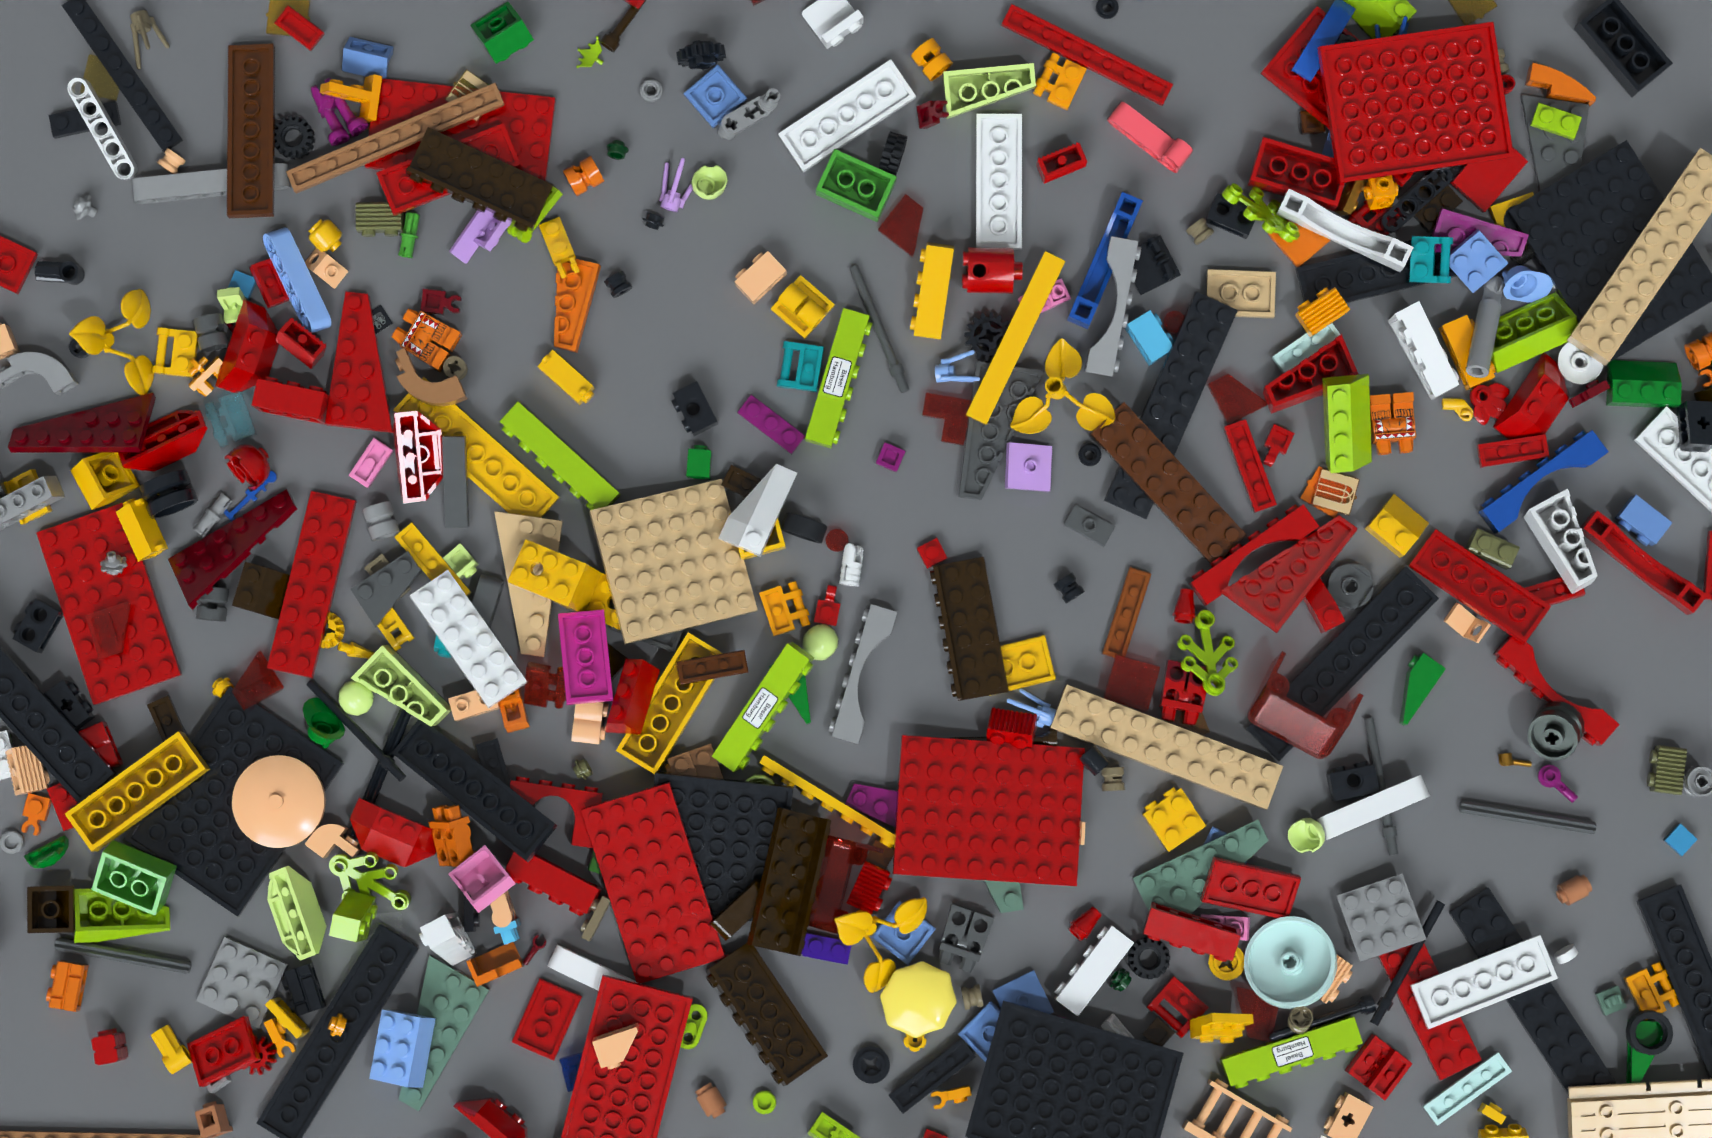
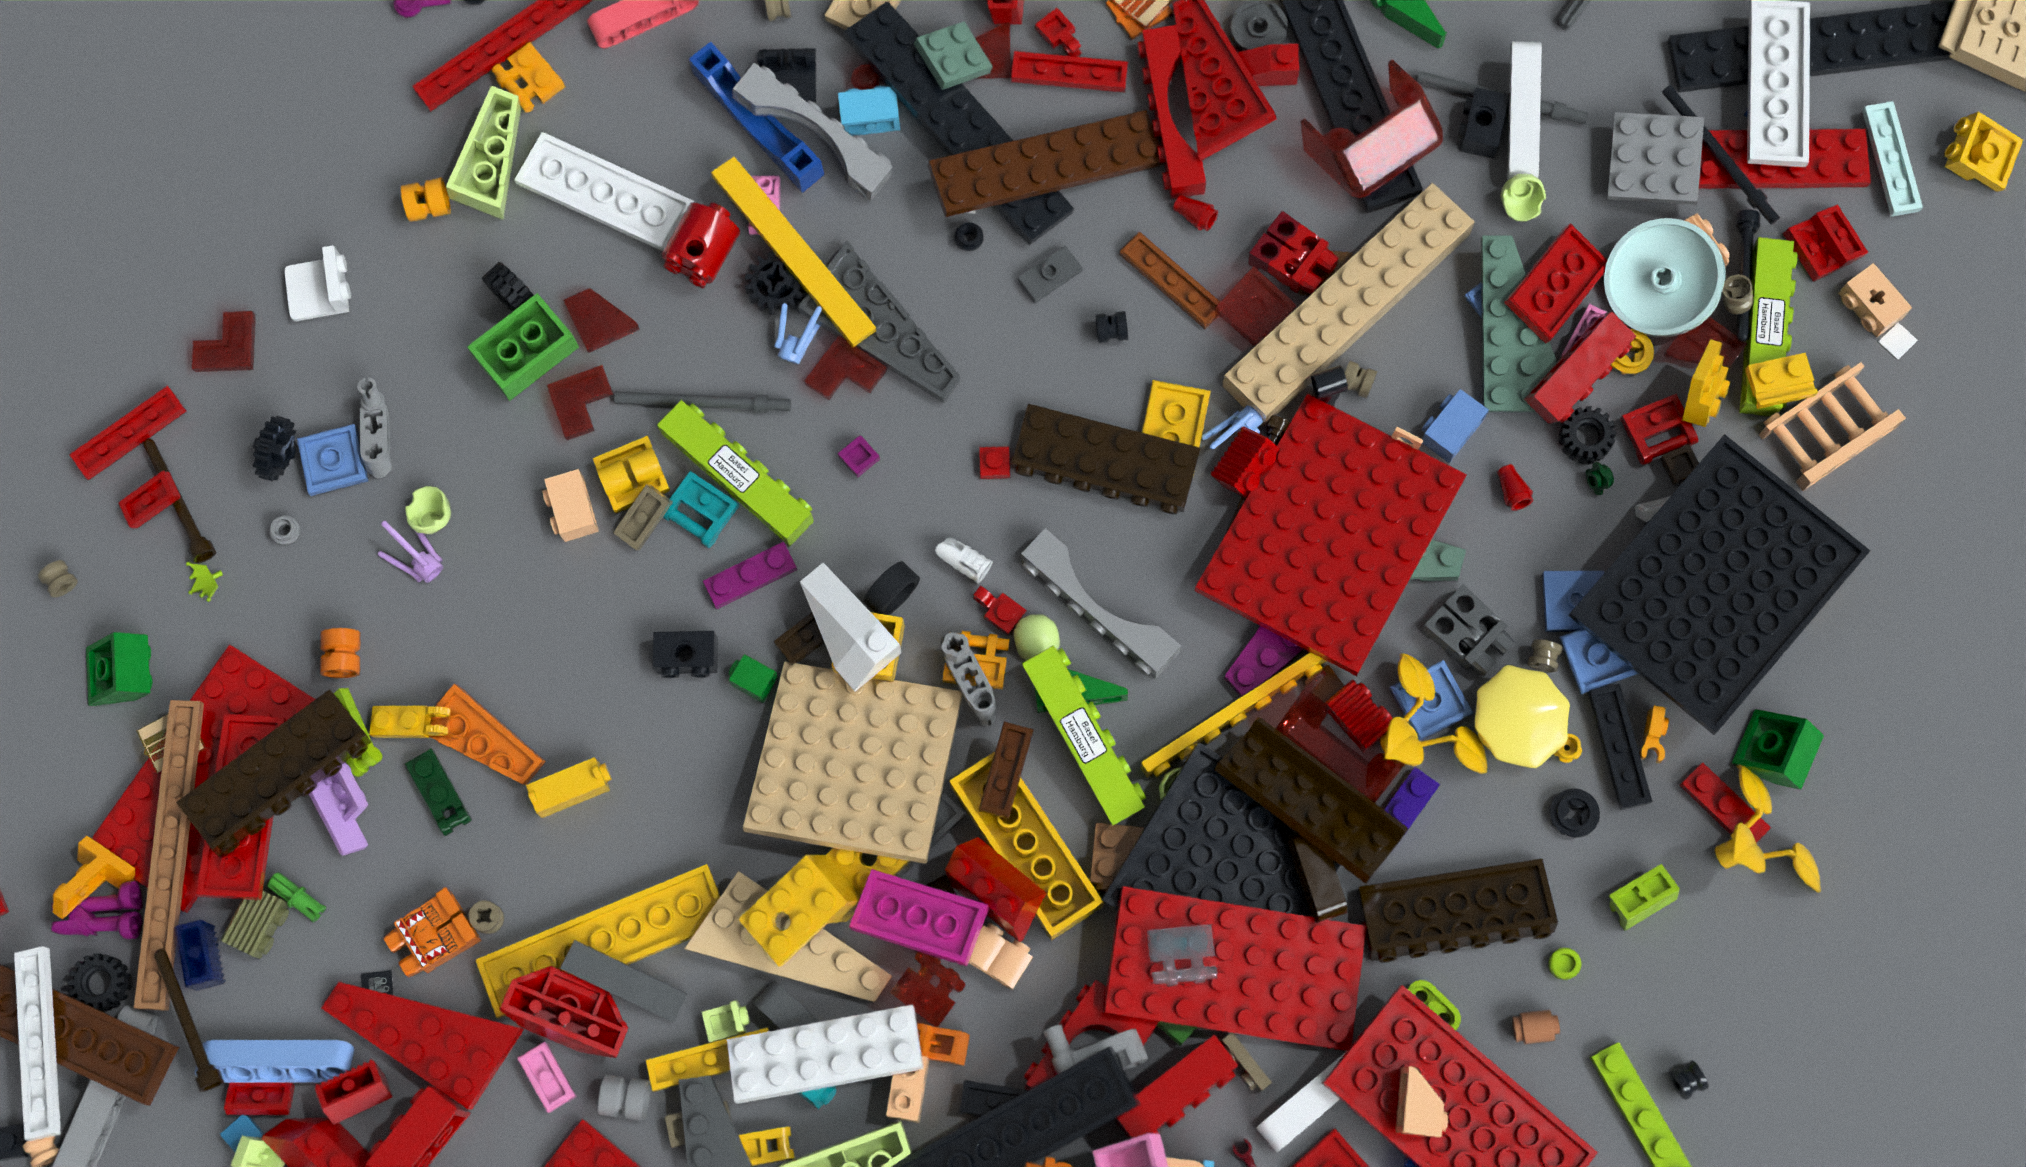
camera: 60 degrees left, 10 degrees down
light nougat bracket [305,248,348,289] -> none
yellow head [308,219,342,252] -> none
medium blue panel [342,37,394,79] -> none
medium nougat arch [395,348,468,406] -> none
dark red plate [420,289,462,315] -> none
lime brick [500,402,621,510] -> none
olive plate [573,758,593,780] -> none
black wheel [604,271,632,298] -> none
dark green plate [607,140,629,160] -> none
black plate [642,212,664,230] -> none
white plate [778,59,916,173] -> none
clear red plate [826,529,848,552] -> none
yellow wedge [910,242,954,340] -> none
dark red plate [917,100,949,129] -> none
lavender plate [1005,442,1052,492] -> none
yellow plant [1010,338,1115,434] -> none
red brick [1036,142,1087,184] -> none
white brick [1054,925,1134,1016] -> none
yellow plate [1142,787,1206,852] -> none
lime plant [1177,610,1238,696] -> none
yellow plate [1477,1102,1506,1125] -> none
none -> white plate [14,946,61,1141]
none -> dark brown piece [154,949,224,1092]
none -> clear blue brick [175,919,226,991]
none -> dark green plate [405,748,472,836]
none -> clear red plate [547,365,613,441]
none -> dark tan plate [613,484,673,550]
none -> sand green plate [914,21,993,90]
none -> light grey beam [941,632,996,727]
none -> light grey beam [1043,1025,1149,1075]
none -> clear light blue plate [1147,924,1217,986]
none -> medium blue brick [1422,389,1489,463]
none -> yellow plate [1745,352,1818,409]

